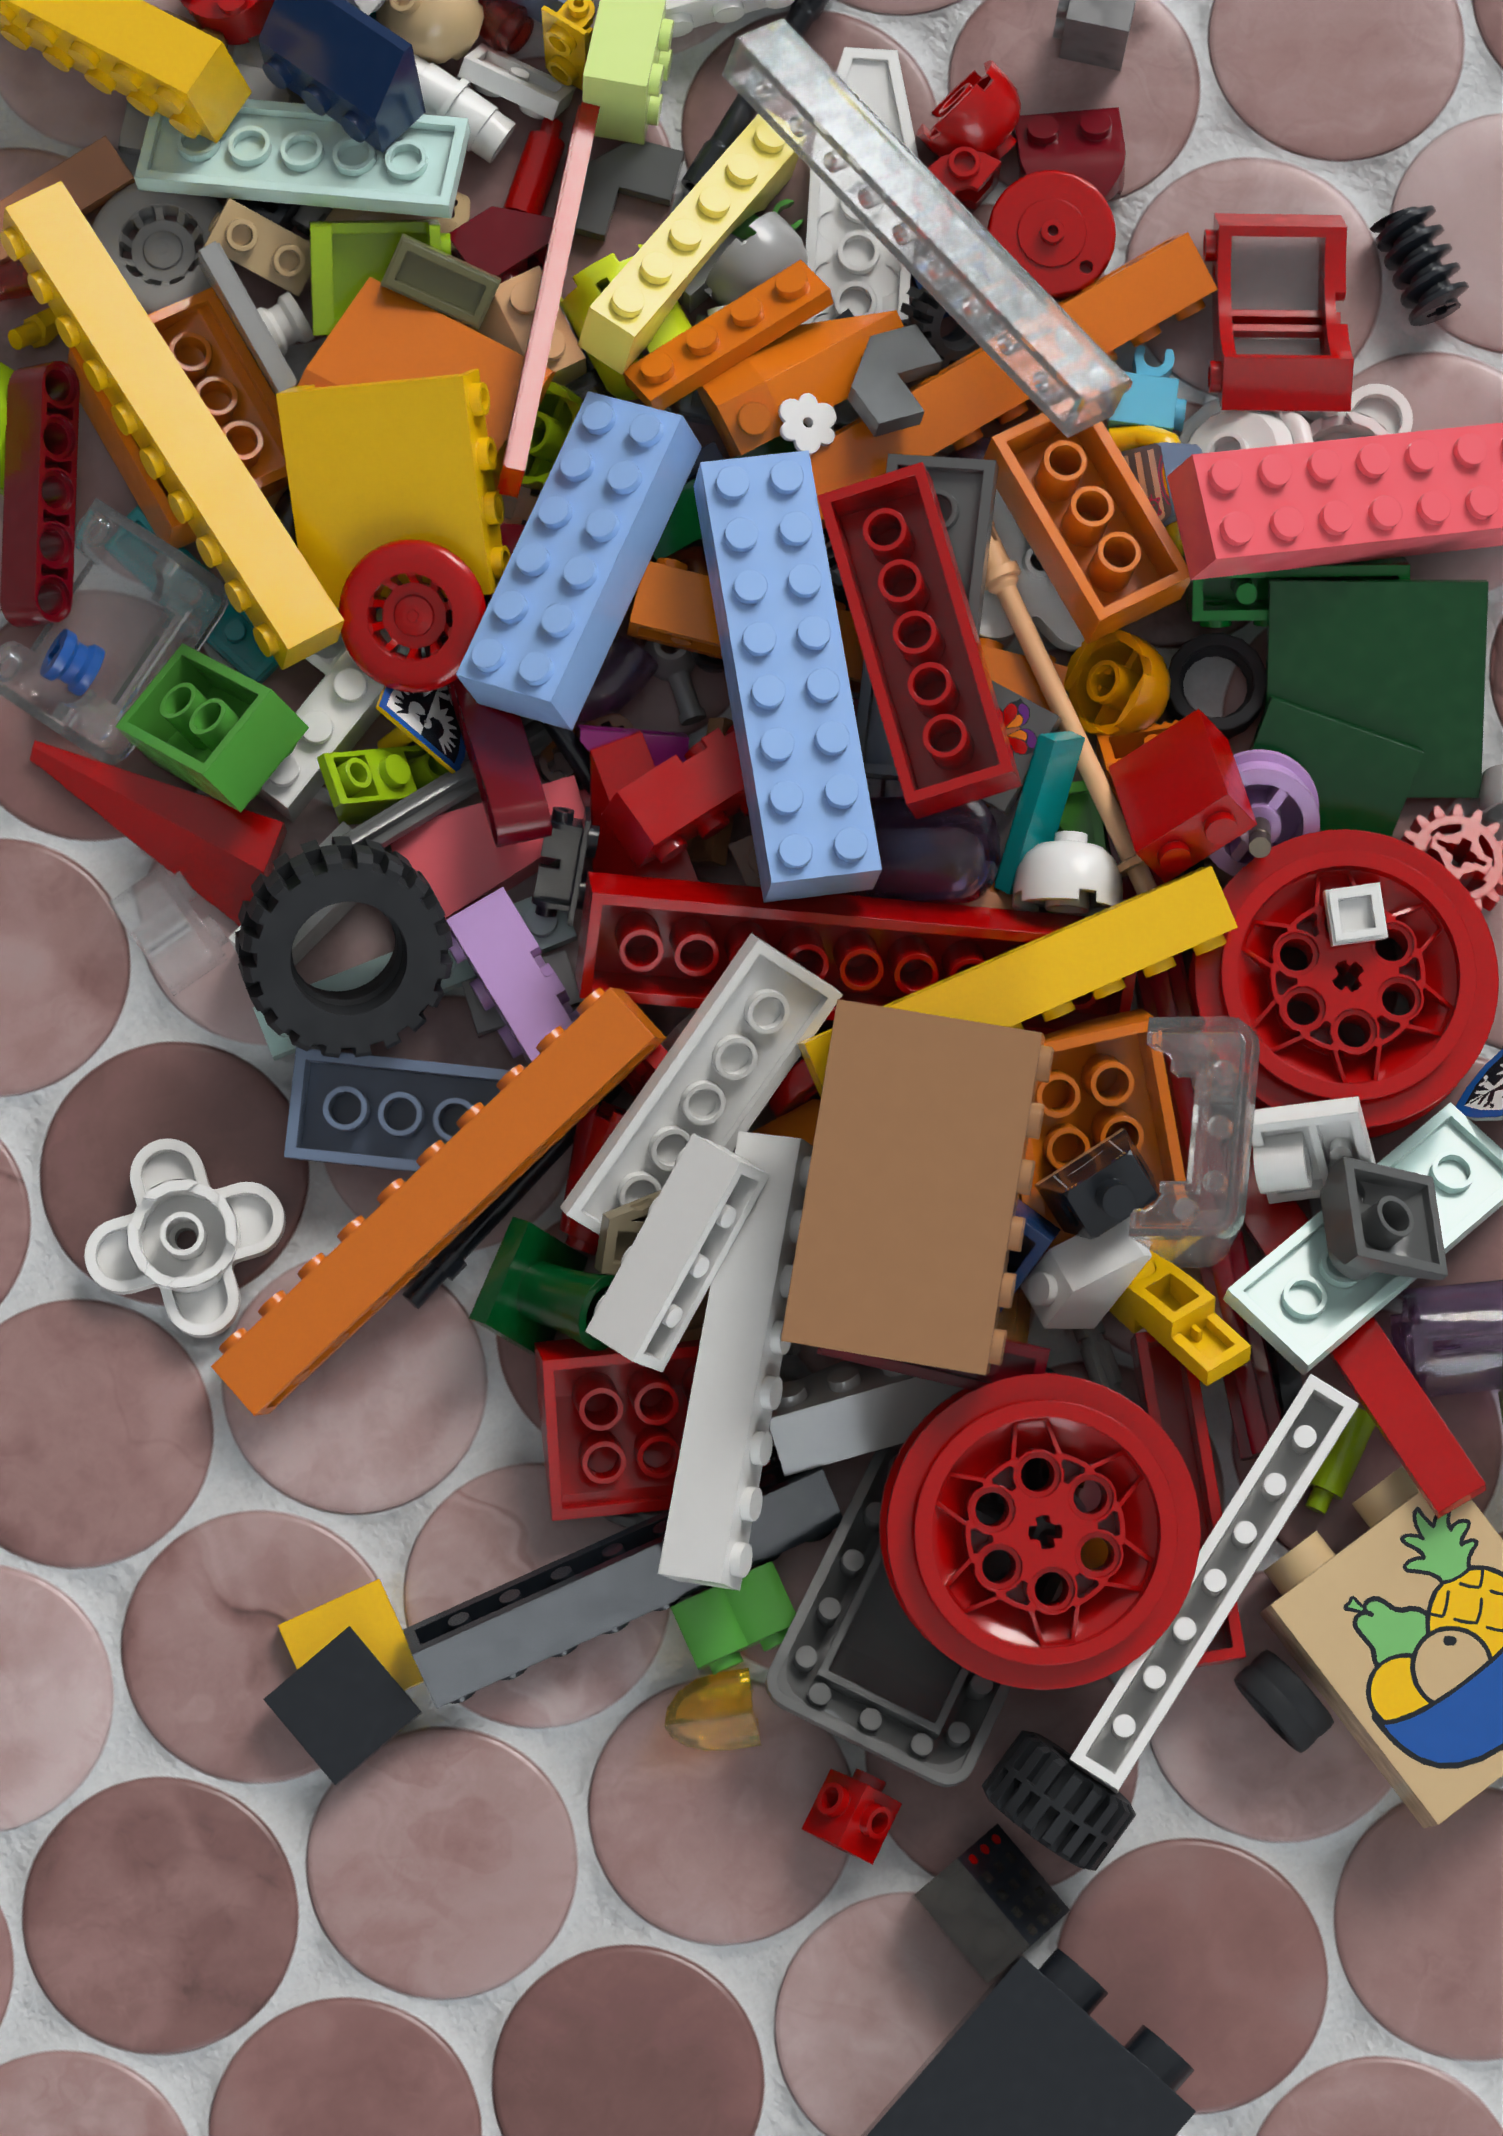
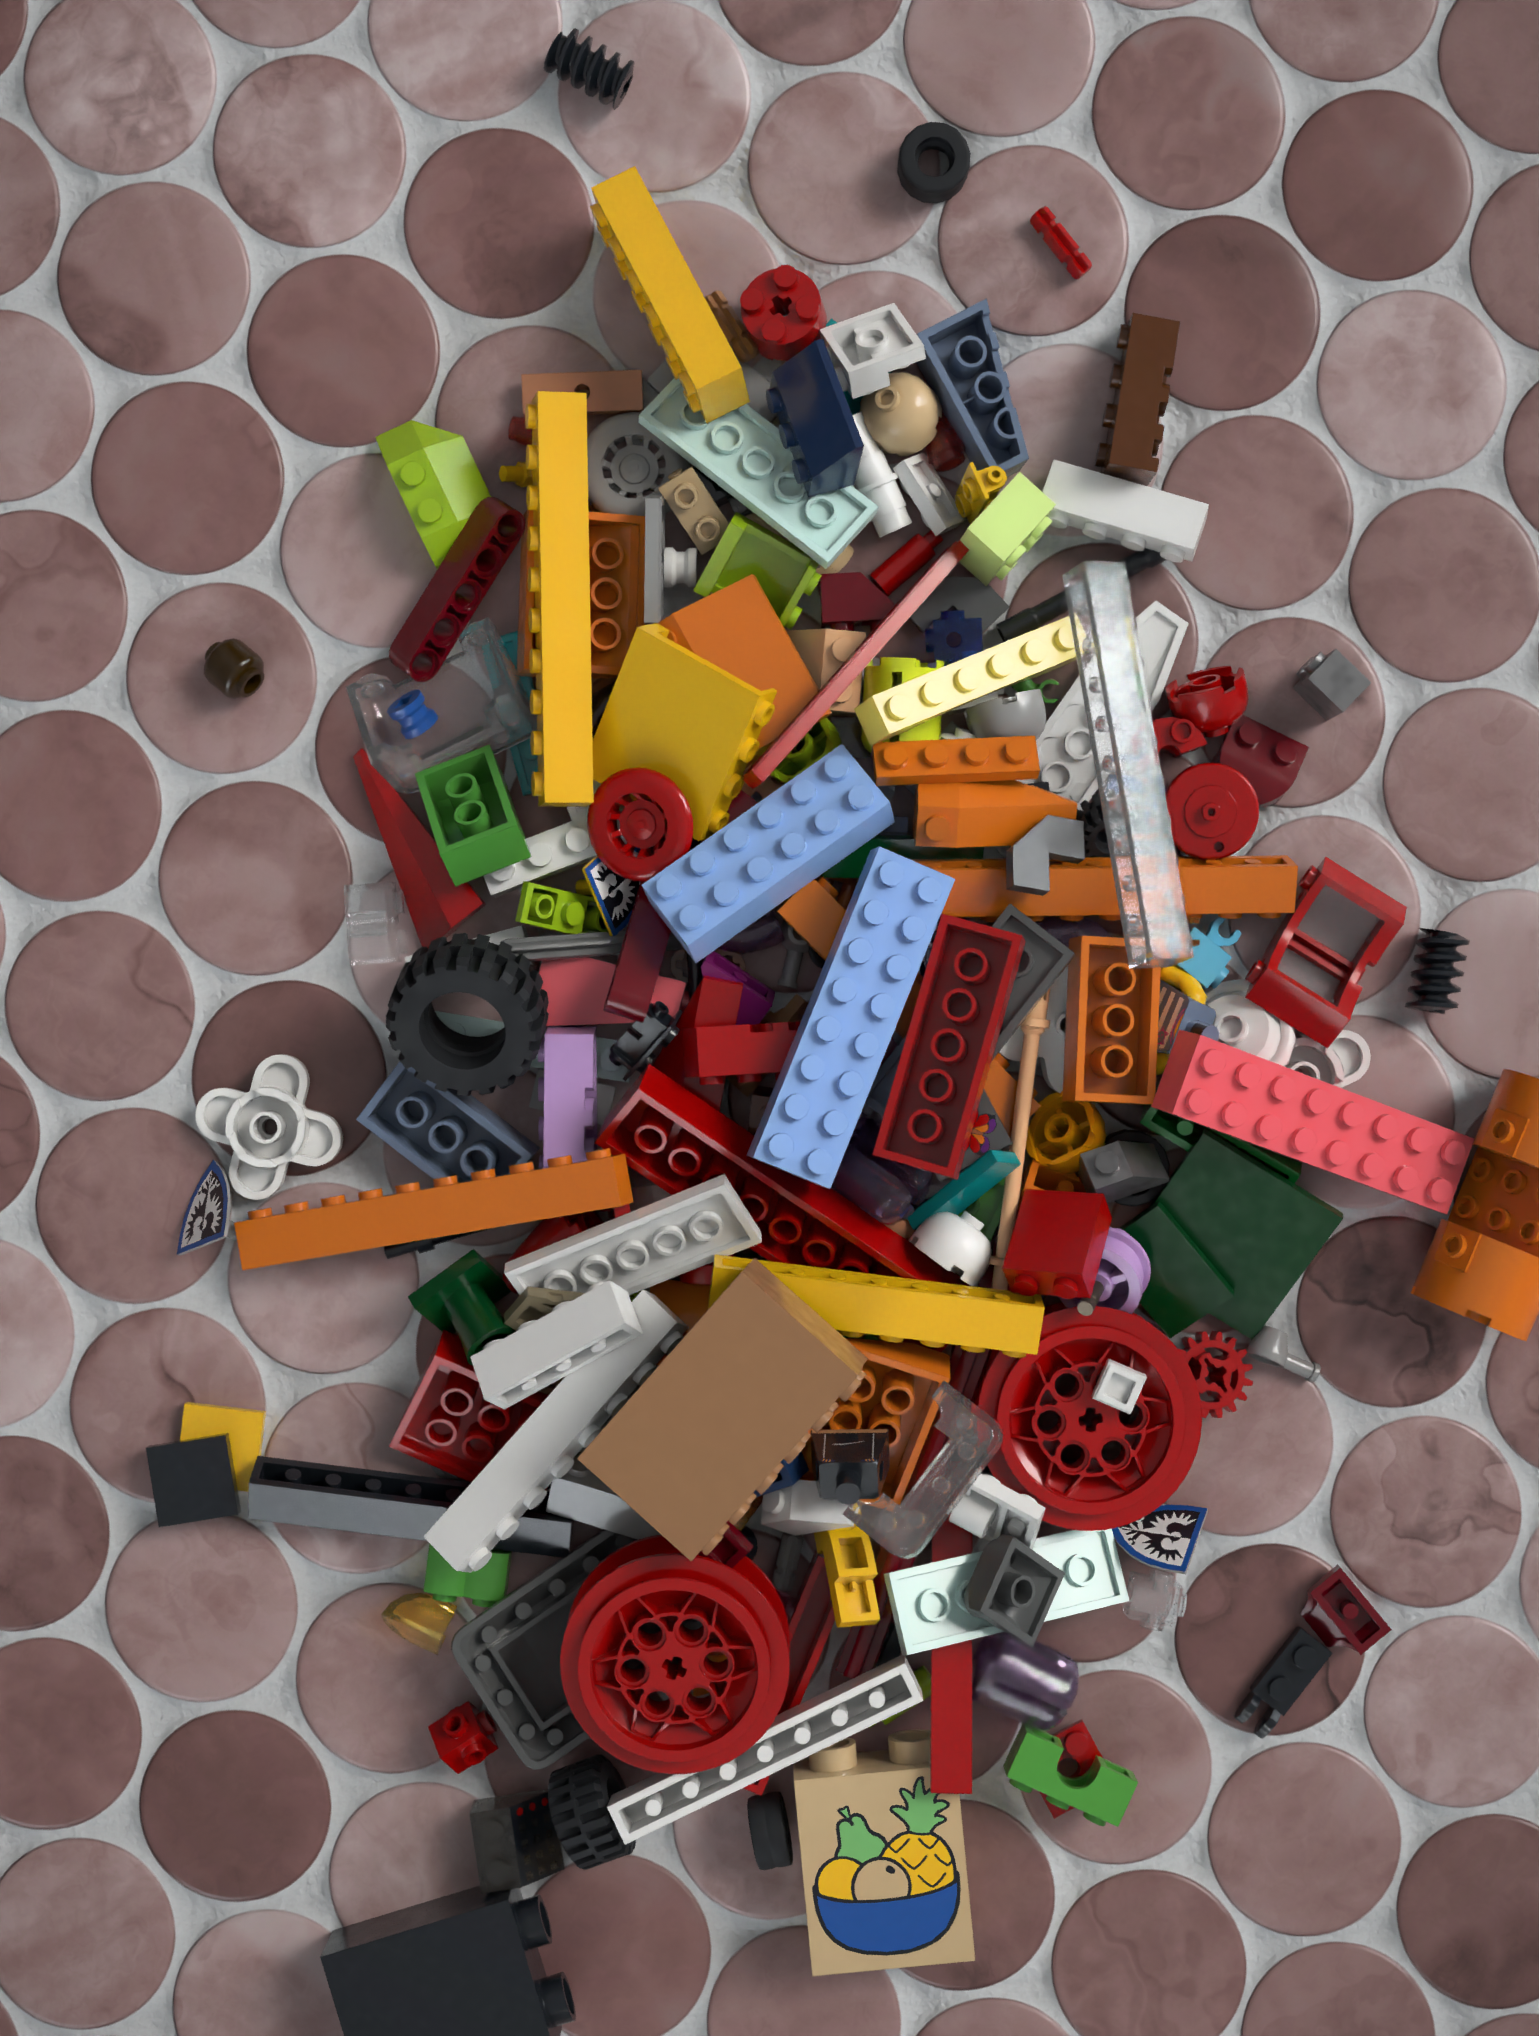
camera: 30 degrees right, 10 degrees up
olive tile [380,234,501,330] -> none
white plant [778,393,837,455] -> none
none -> shield [177,1160,237,1256]
none -> clear blue brick [925,610,983,666]
none -> flat silver slope [1078,1141,1169,1203]

